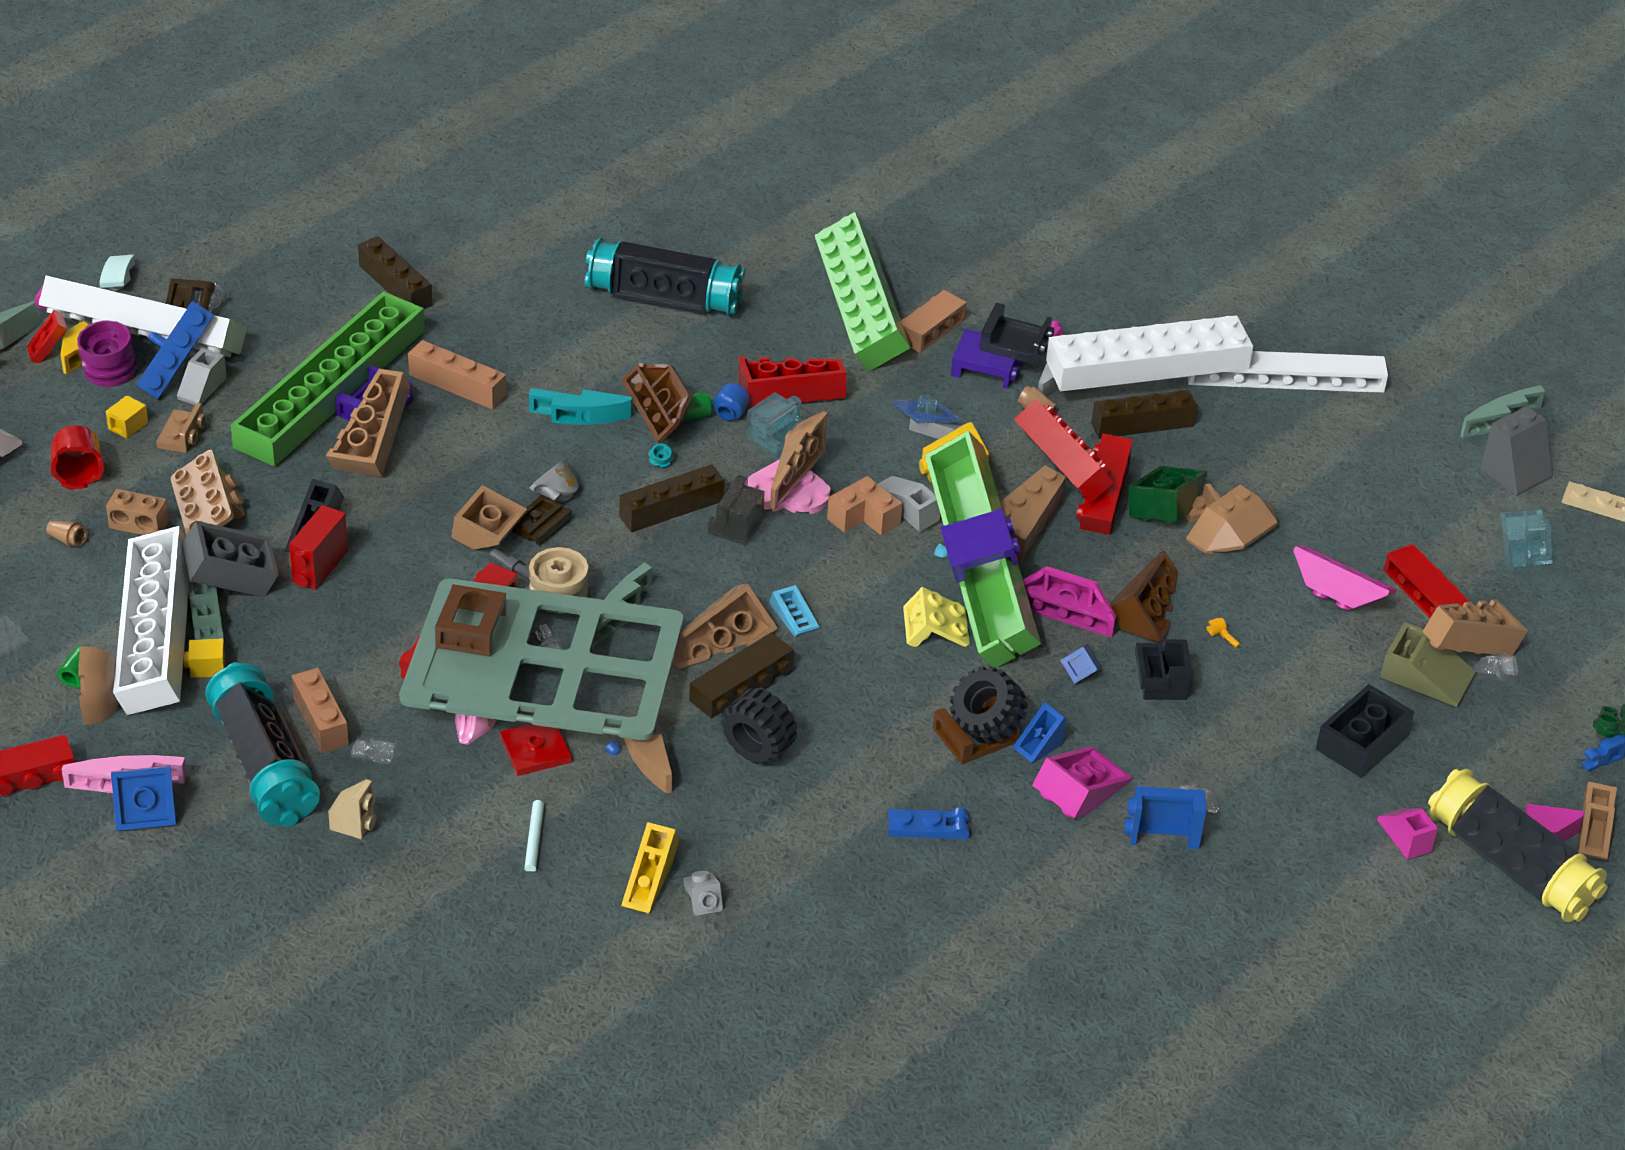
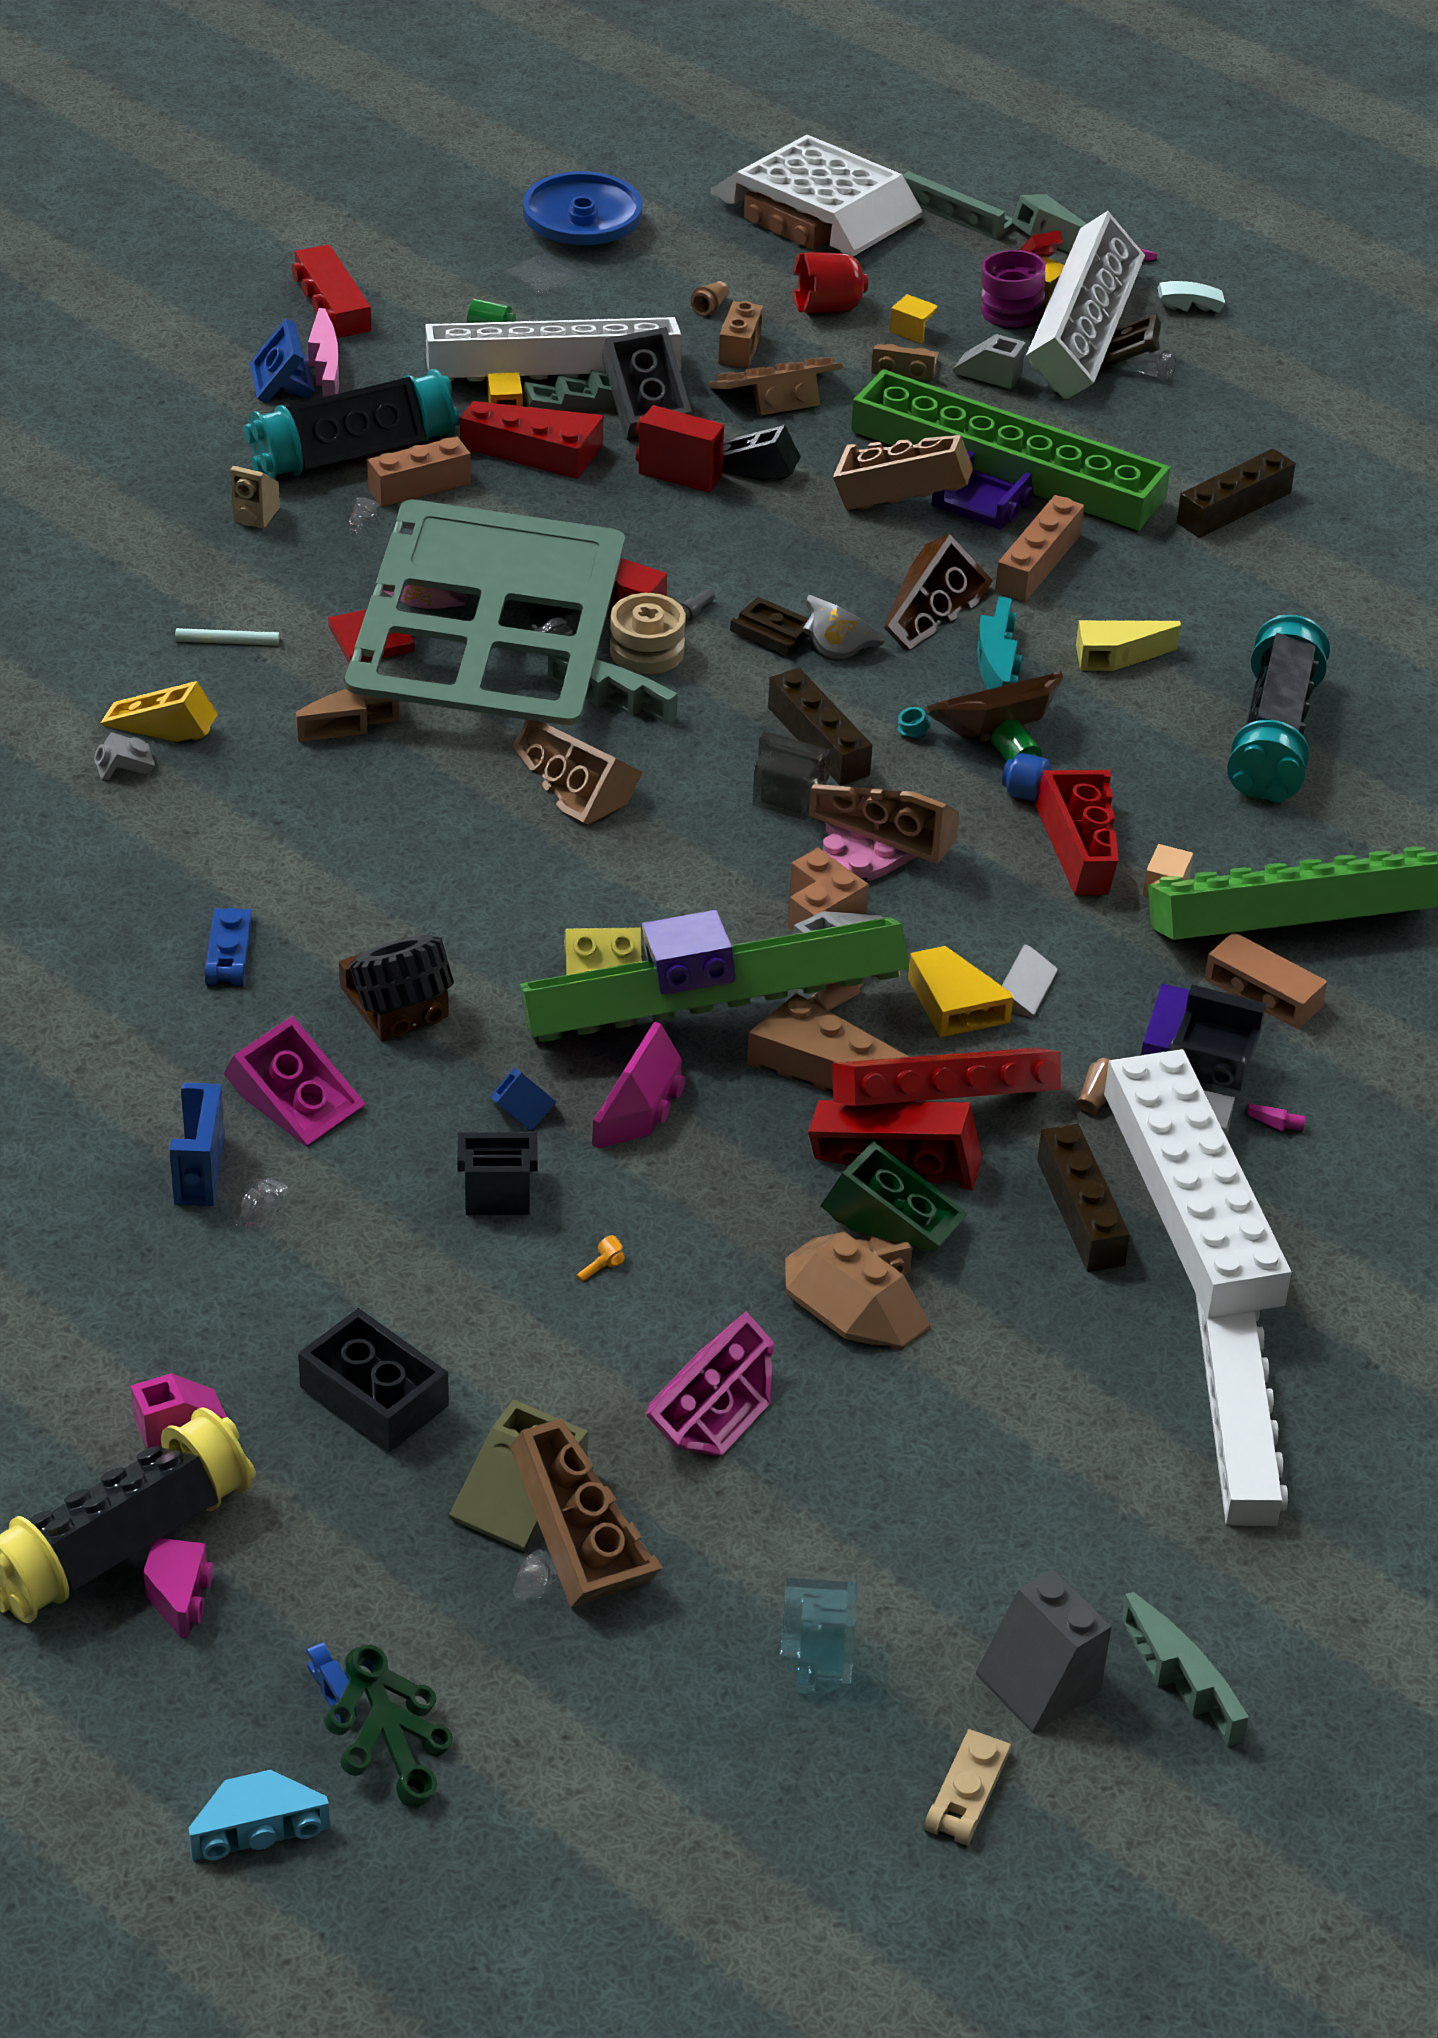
camera: 90 degrees right, 0 degrees up
medium nougat brick [78,646,119,725] -> none
blue plate [136,301,214,399] -> none
reddish brown panel [435,584,506,657] -> none
medium nougat slope [451,485,527,550] -> none
dark brown brick [689,632,794,719] -> none
black tyre [721,688,798,765] -> none
clear light blue plate [746,392,801,459] -> none
medium azure slope [769,585,820,637] -> none
clear light blue piece [892,395,960,423] -> none
blue slope [1013,702,1067,763] -> none
reddish brown wedge [1110,551,1178,642] -> none
red brick [1383,544,1473,618] -> none
medium nougat slope [1578,781,1617,861] -> none
none -> red wedge [460,401,604,479]
none -> reddish brown wedge [884,534,993,650]
none -> light yellow slope [1076,620,1181,671]
none -> light nougat brick [1143,844,1193,897]

